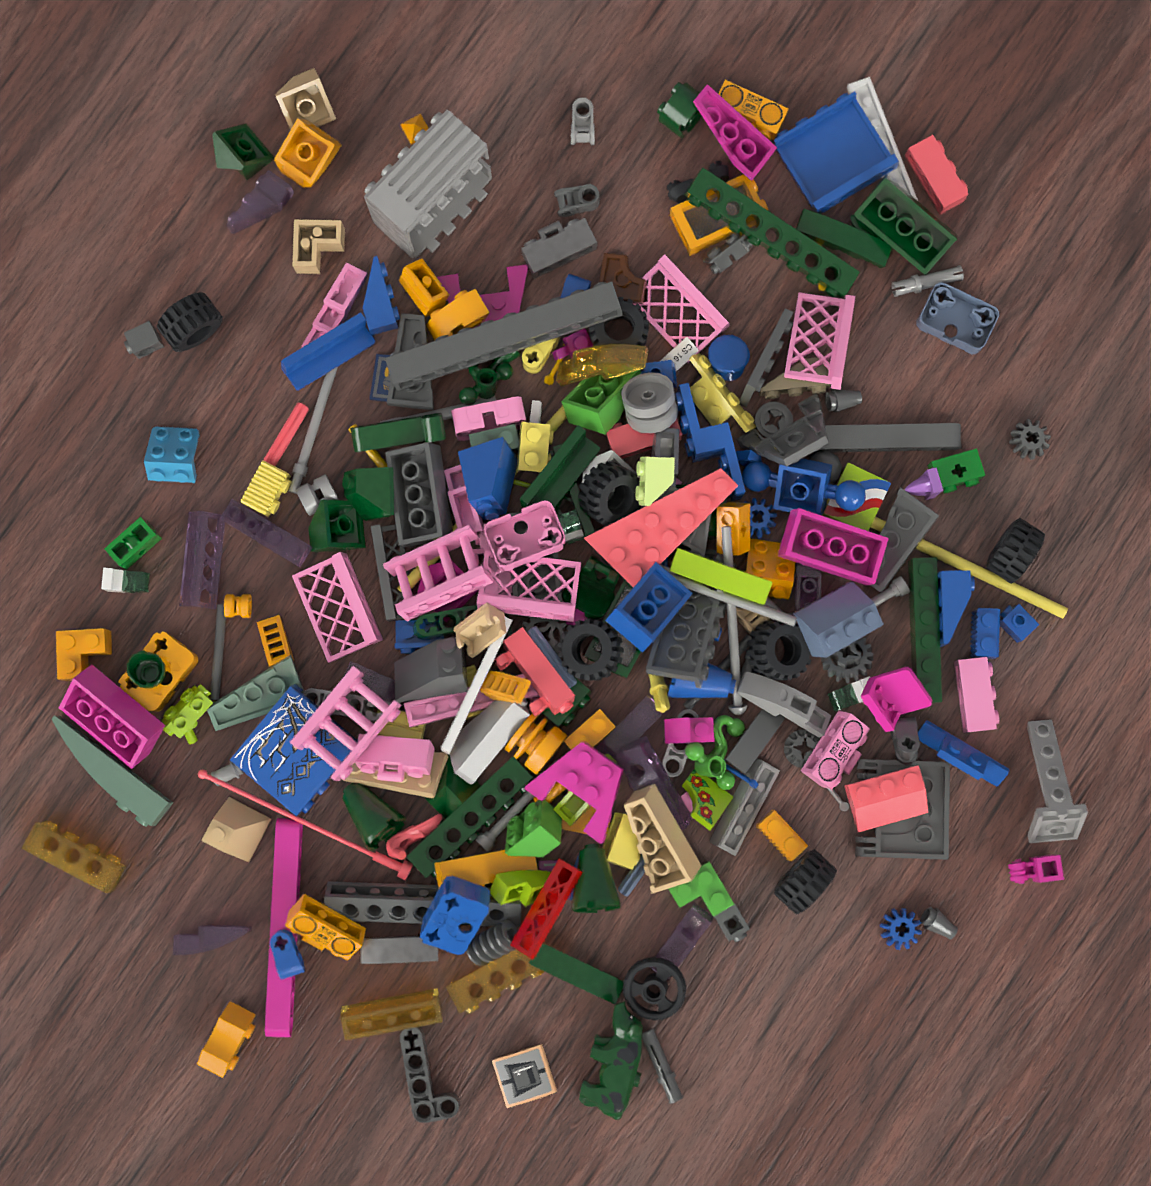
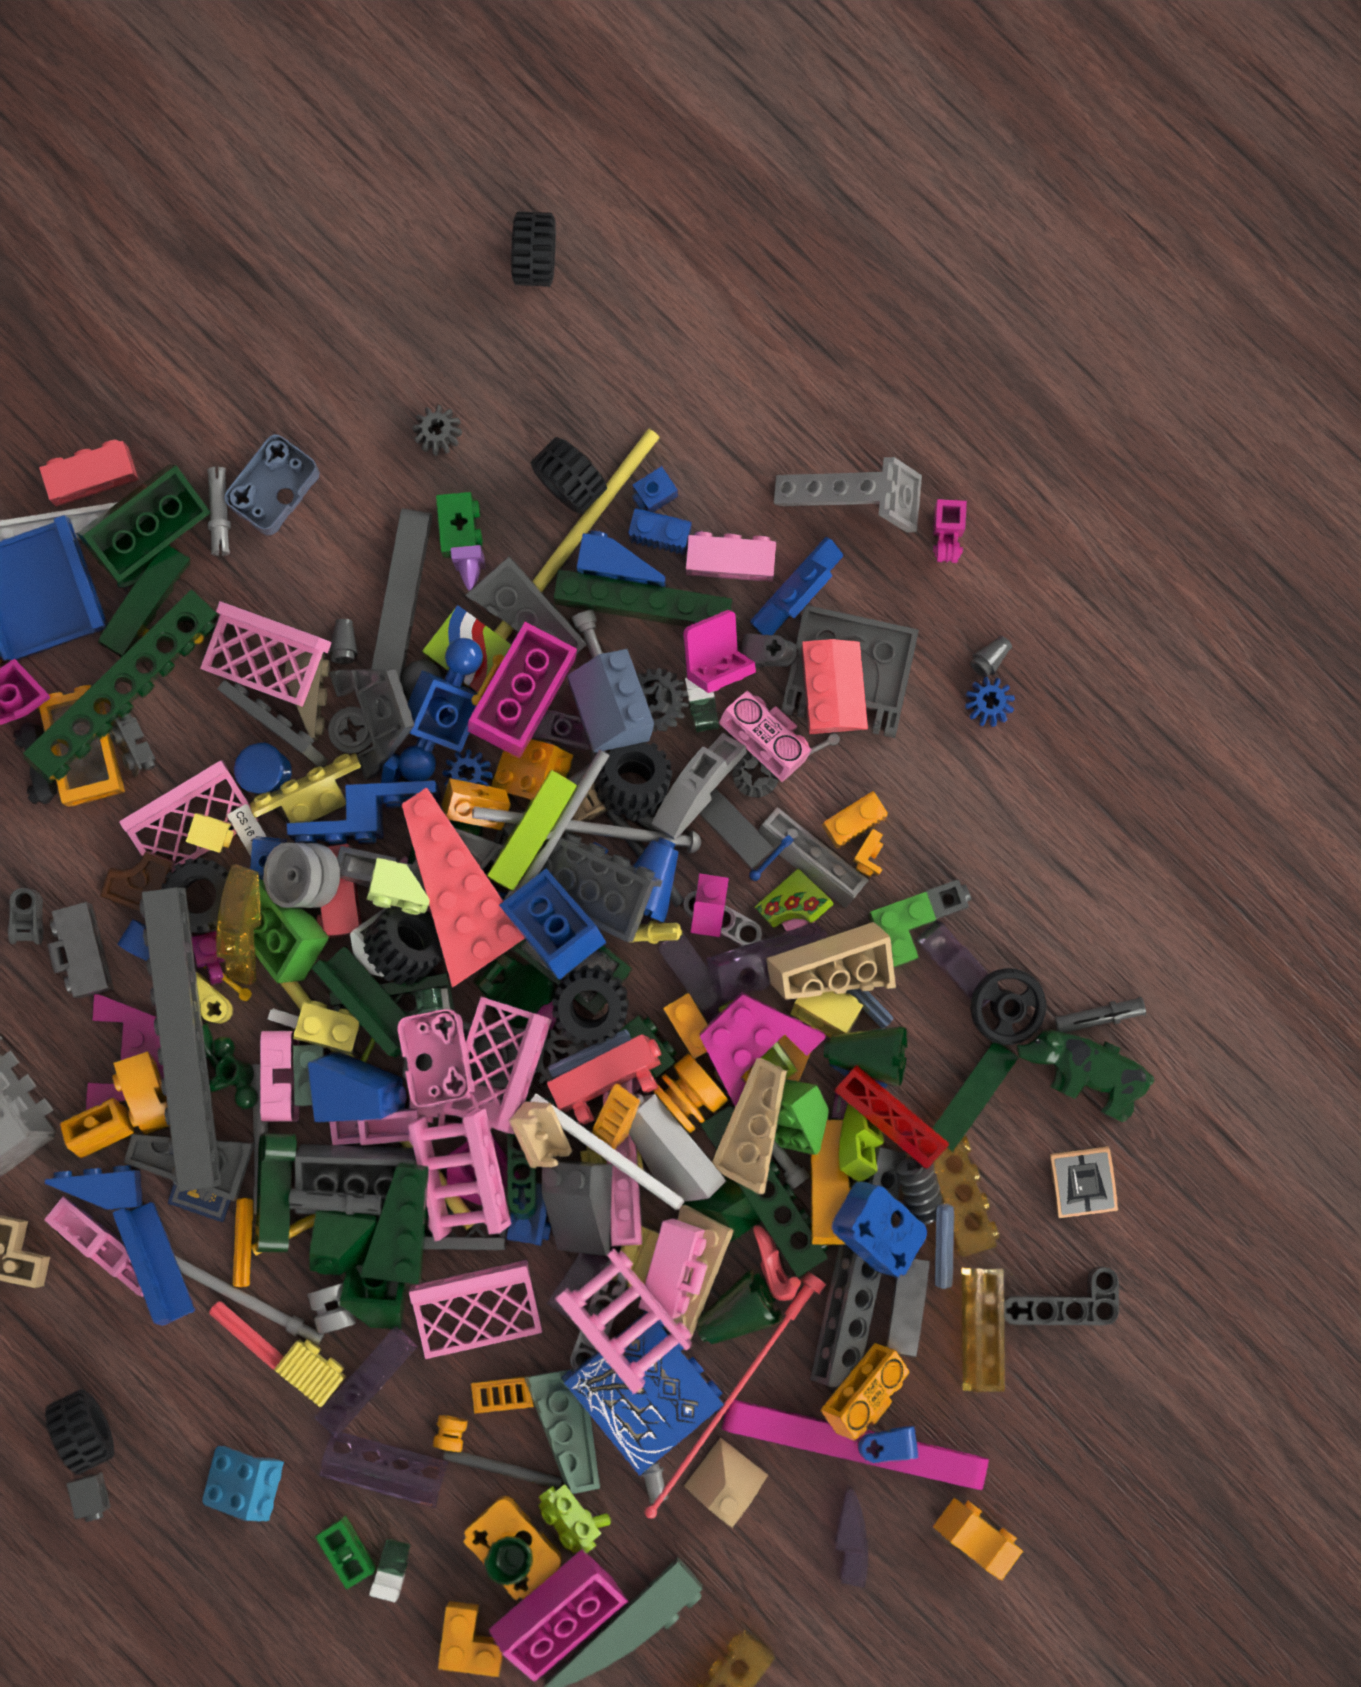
camera: 80 degrees left, 0 degrees up
bright green piece [685,715,745,790] -> none
black tyre [774,849,837,914] -> none
none -> light yellow brick [186,813,234,853]
none -> light orange axle [232,1198,254,1287]
none -> dark grey pin [289,1189,383,1215]
none -> dark green wing [360,1163,429,1284]
none -> yellow hinge [471,654,504,706]
none -> tan wing [712,1058,787,1194]
none -> light orange bracket [853,829,884,877]
none -> sand blue axle [935,1203,954,1289]

